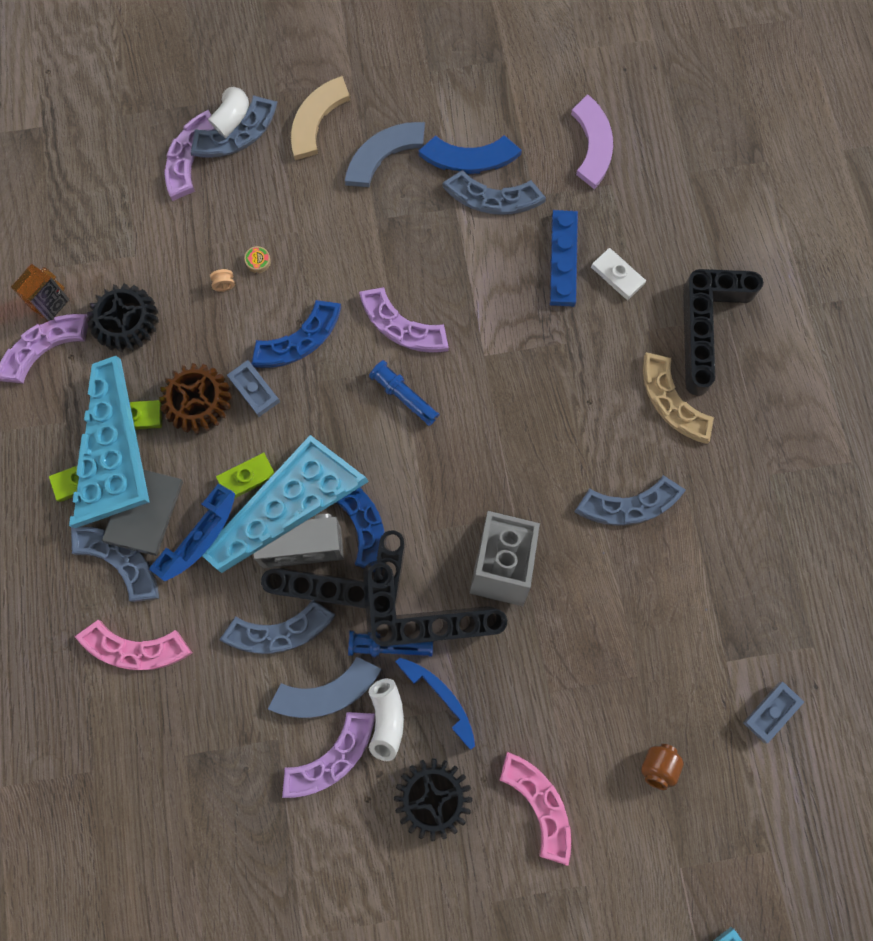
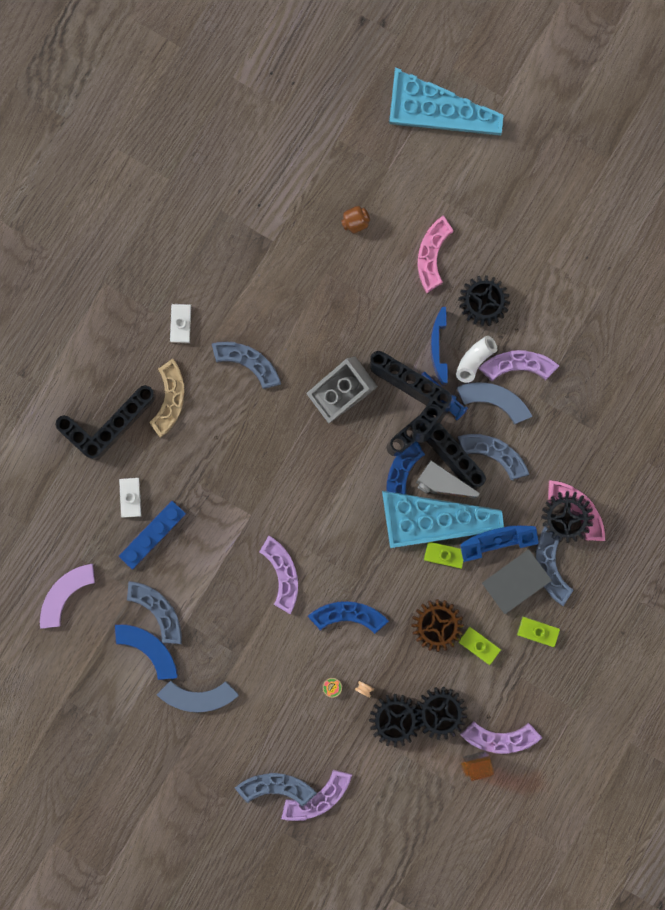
camera: 140 degrees left, 10 degrees up
medium azure wing [69,356,149,528] -> none
white cylinder [208,87,249,138] -> none
sand blue plate [227,360,280,417] -> none
tan tile [291,76,350,161] -> none
blue pin [369,360,440,426] -> none
sand blue plate [743,682,804,743] -> none
none -> white plate [170,304,191,343]
none -> black gear [369,694,422,747]
none -> black gear [541,491,594,543]

